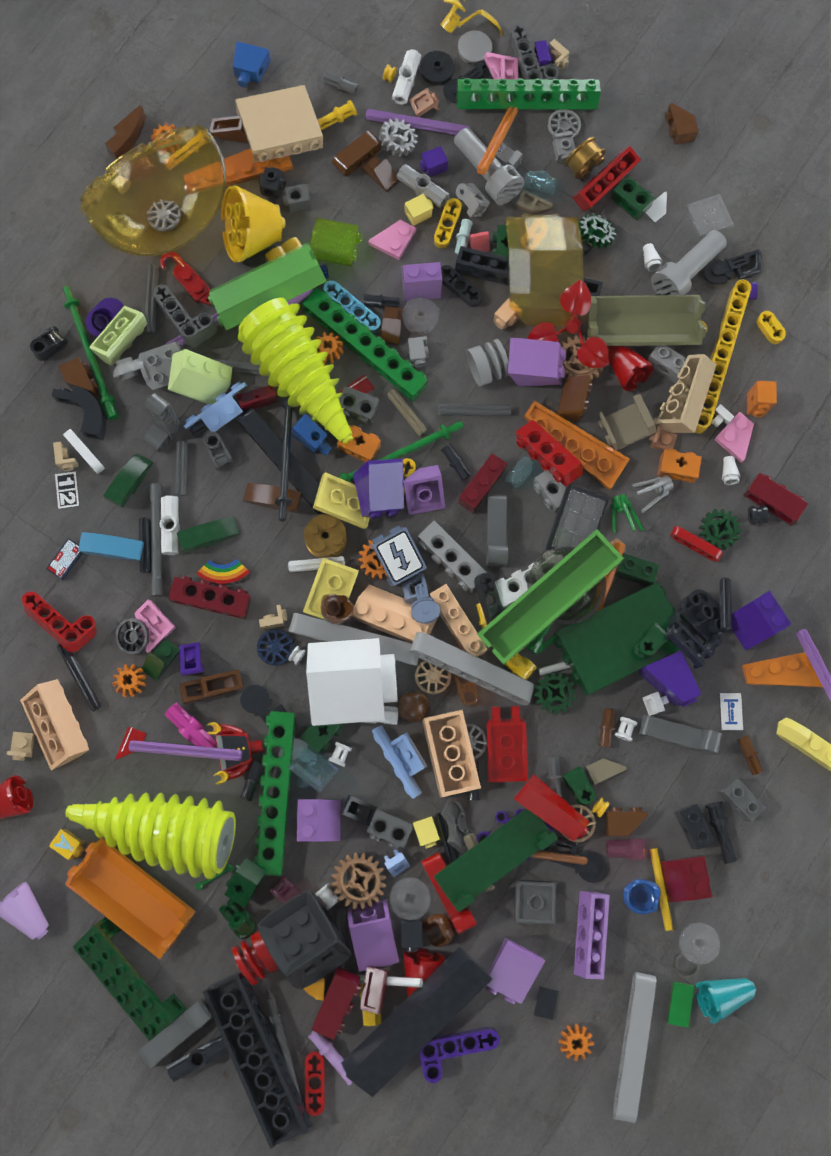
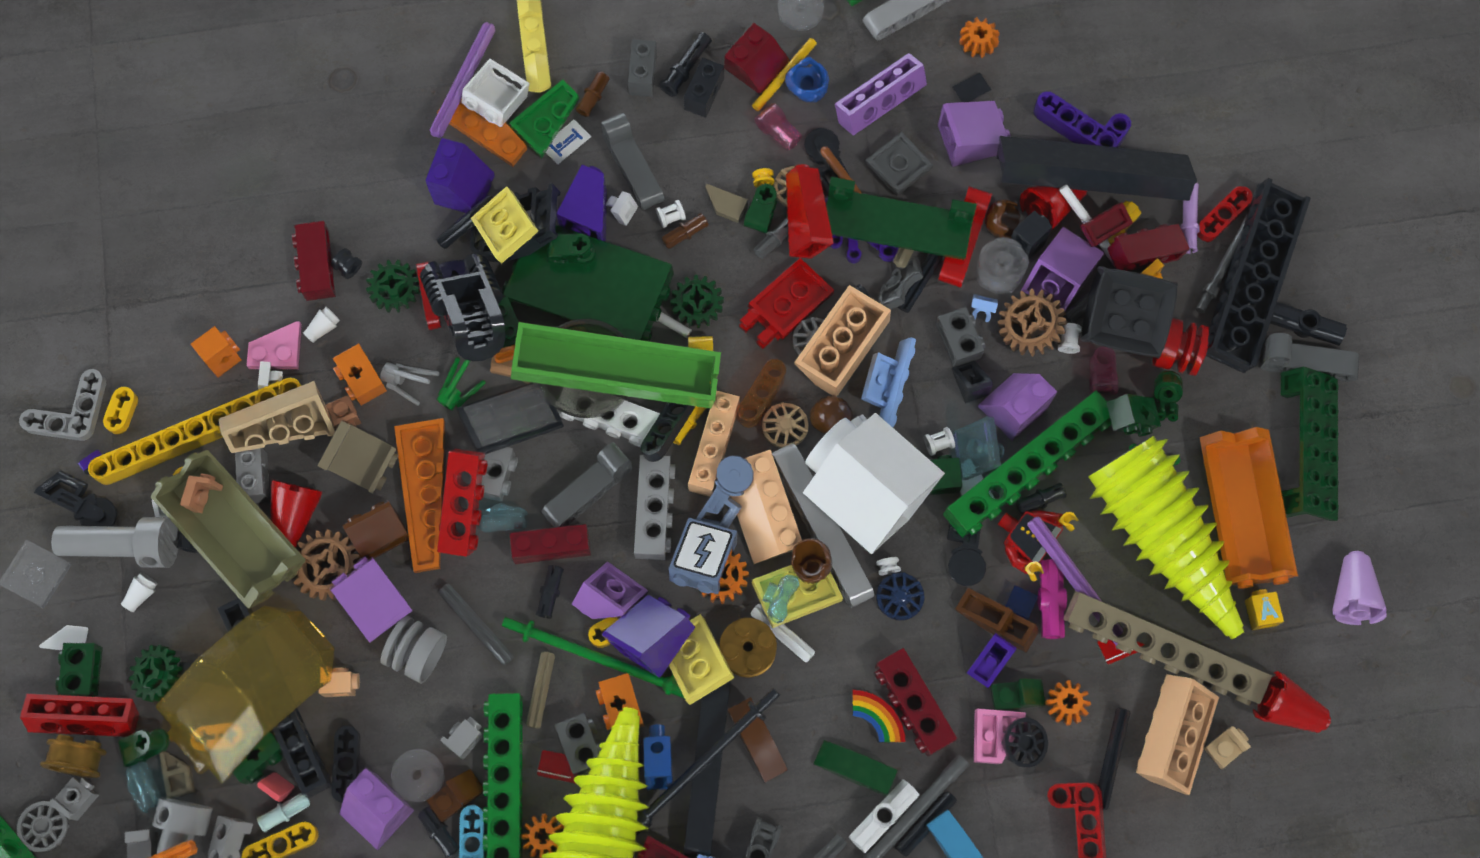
camera: 130 degrees left, 5 degrees down
tan bracket [259,605,288,631] -> none
light grey beam [410,632,535,705] -> none
light yellow brick [413,816,440,848] -> none
red plant [528,279,609,368] -> none
reddish brown slope [605,808,648,836] -> none
none -> light grey beam [19,369,106,441]
none -> dark green piece [117,729,169,767]
none -> nougat bracket [180,474,223,514]
none -> black connector [420,254,505,362]
none -> white piece [461,59,529,127]
none -> light yellow plate [471,186,538,263]
none -> green wing [509,79,579,159]
none -> clear light blue piece [762,575,800,624]
none -> clear blue tile [1005,585,1038,620]
none -> dark tan brick [1063,591,1272,706]

